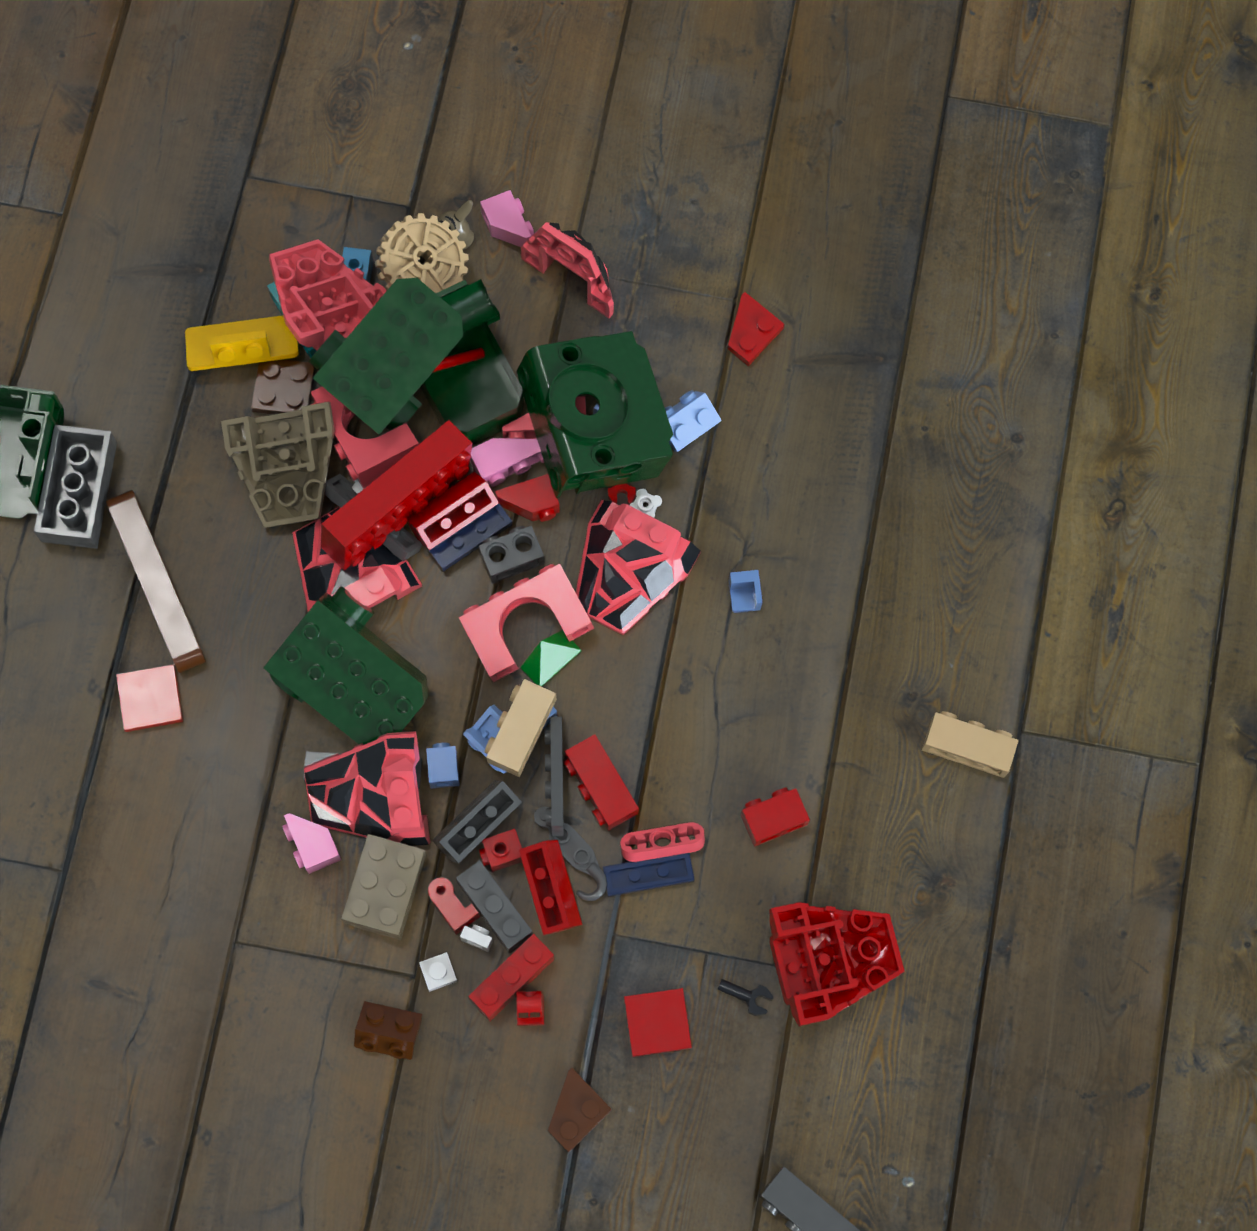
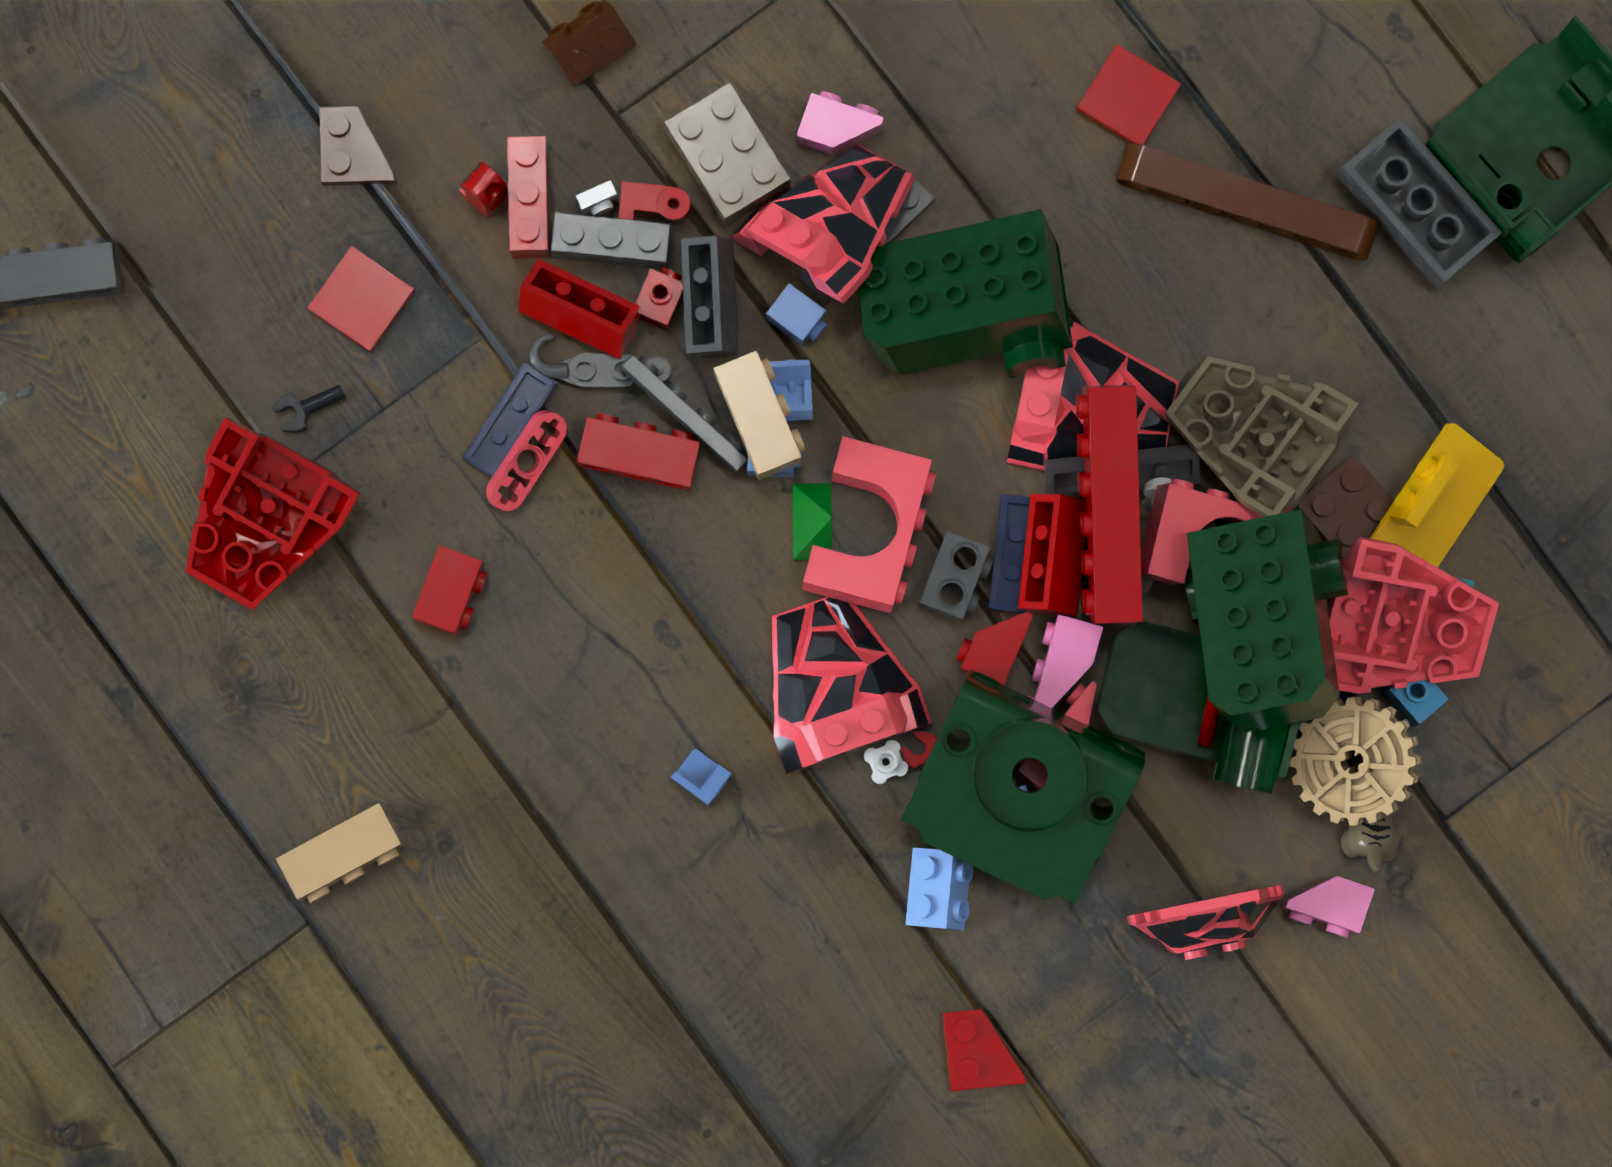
camera: 135 degrees right, 10 degrees up
white plate [419,952,457,992] -> none

